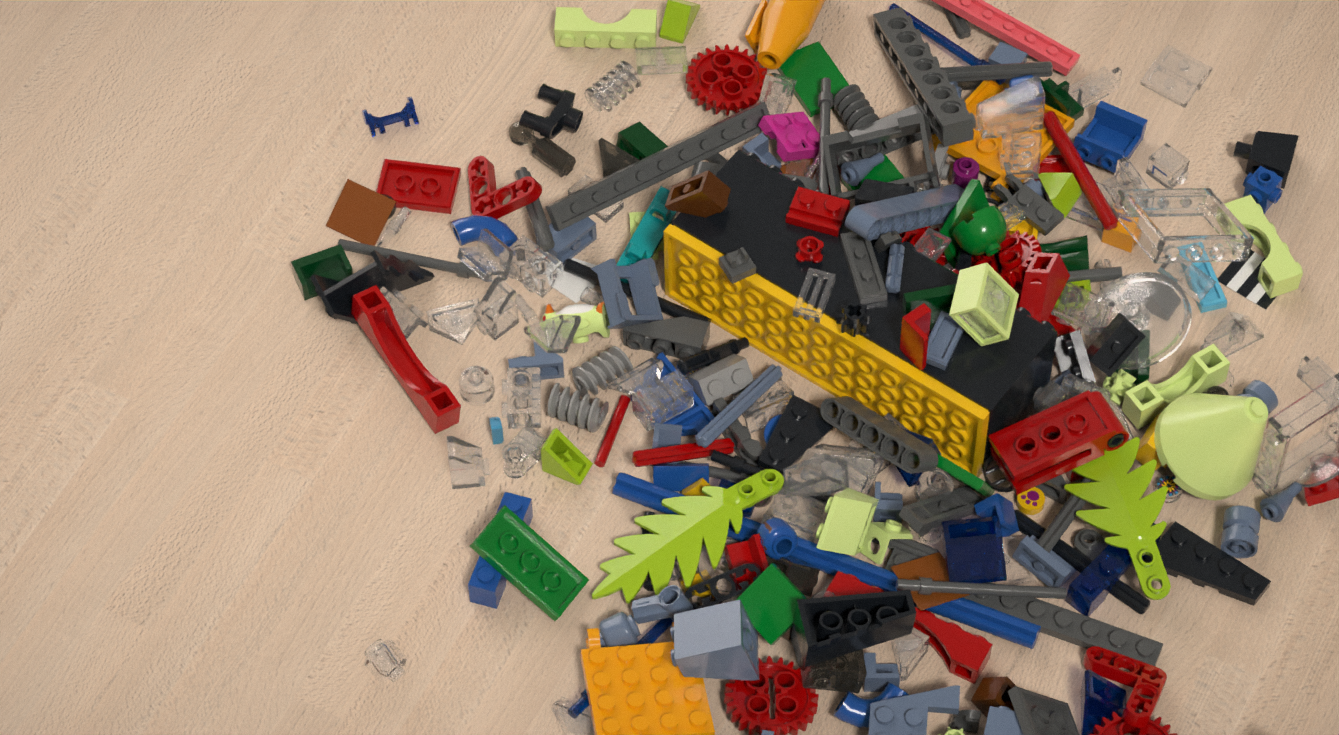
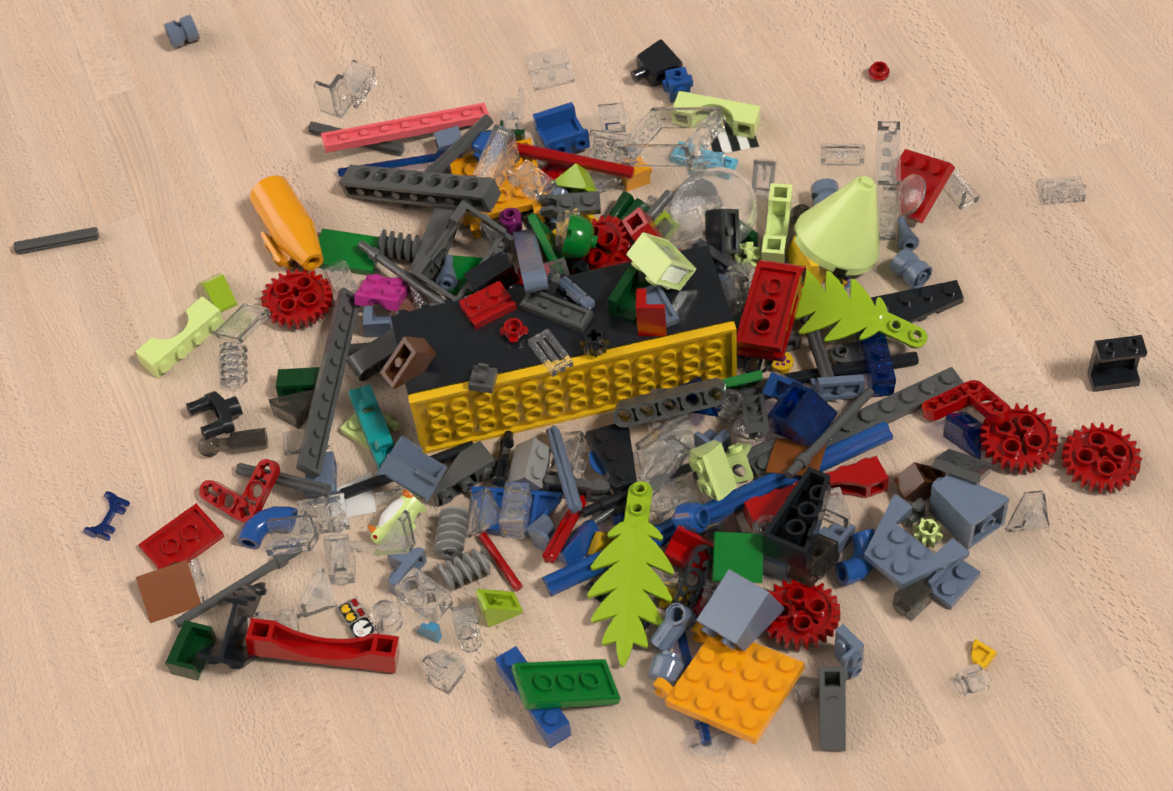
camera: 45 degrees left, 0 degrees up
none -> tile [336,596,380,638]

